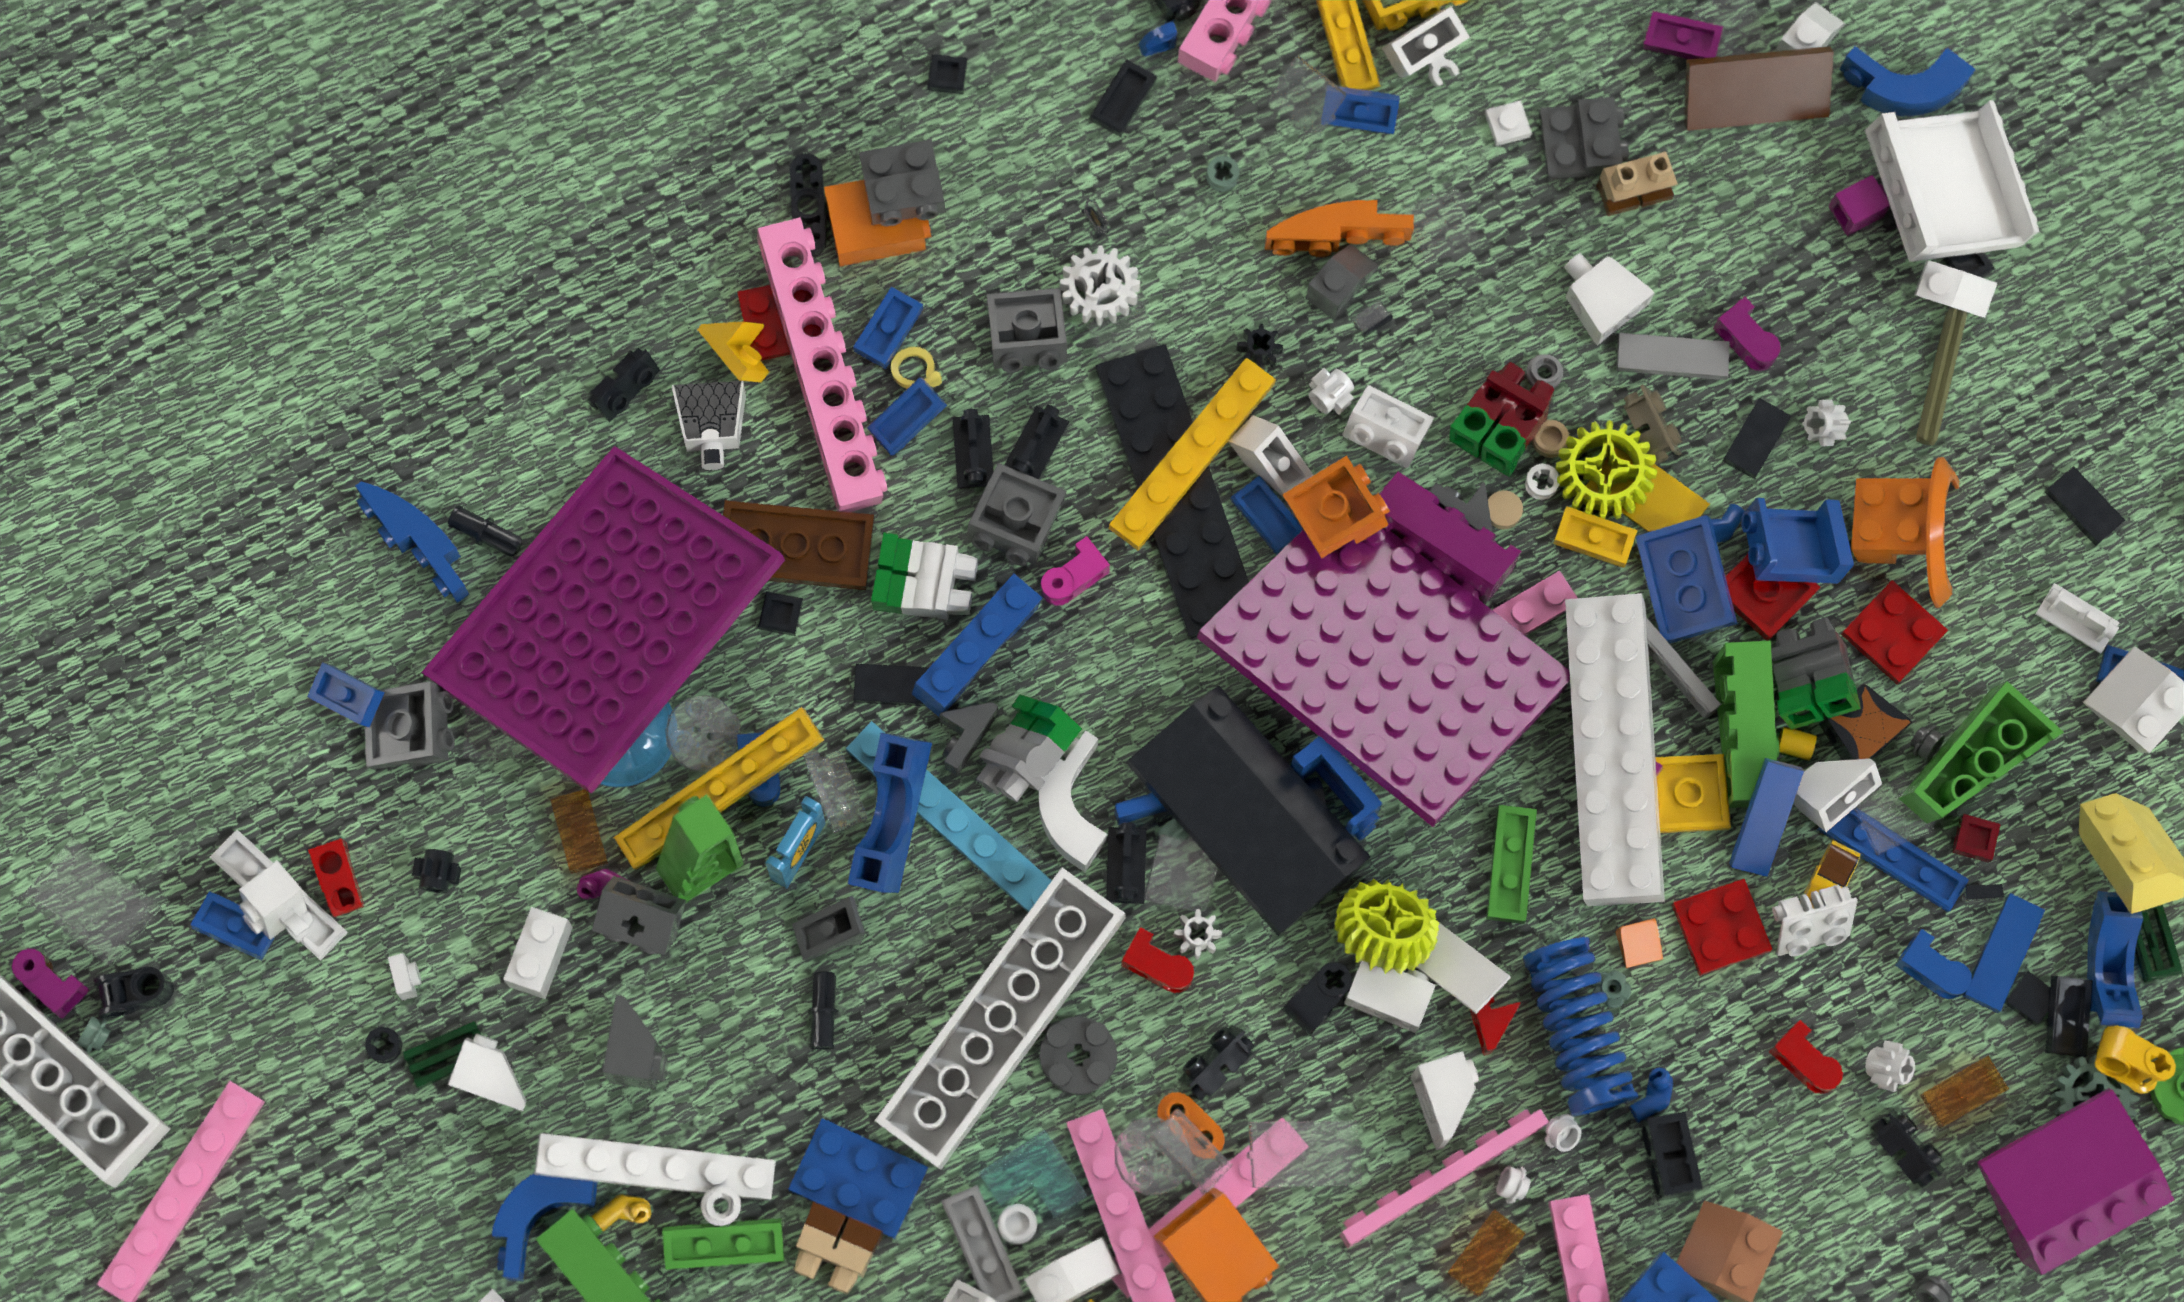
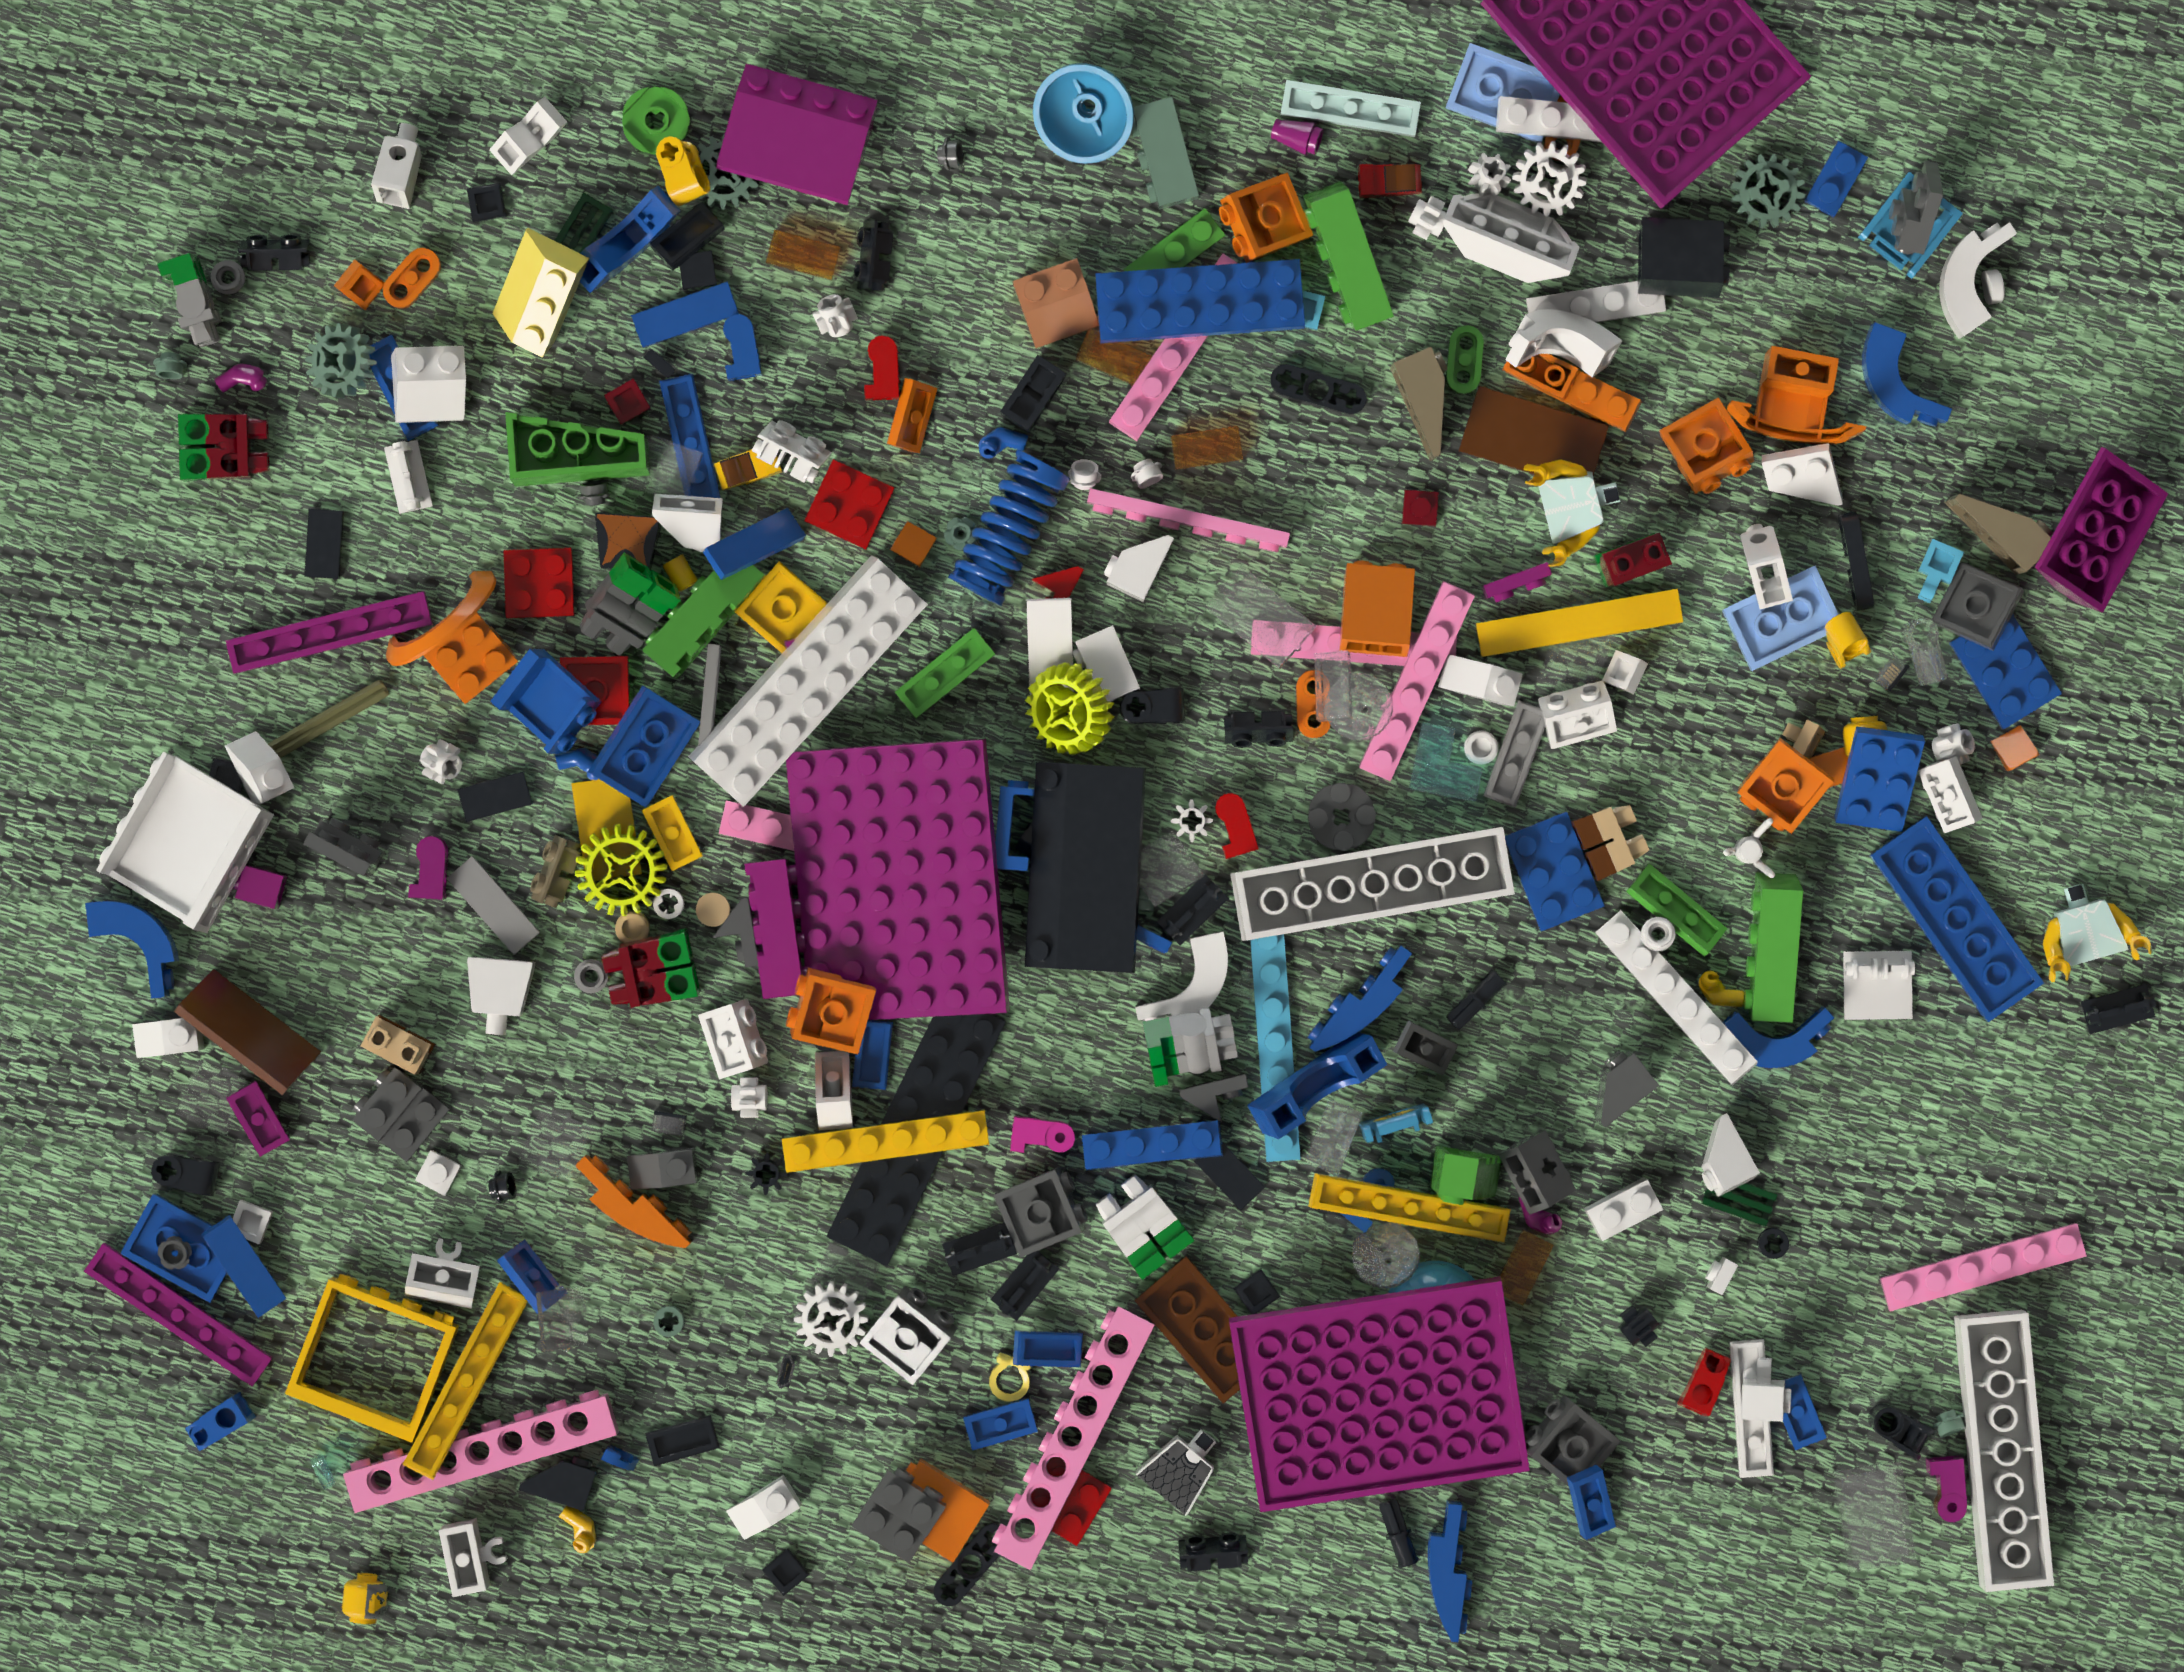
camera: 130 degrees left, 15 degrees up
yellow slope [697,322,769,383] -> none
none -> magenta plate [225,591,434,674]
none -> dark grey plate [303,817,385,876]
none -> black plate [488,1170,517,1204]
none -> white slope [726,1475,802,1540]
none -> orange plate [887,378,938,454]
none -> clear orange plate [1075,329,1152,386]
none -> blue slope [1307,945,1412,1052]

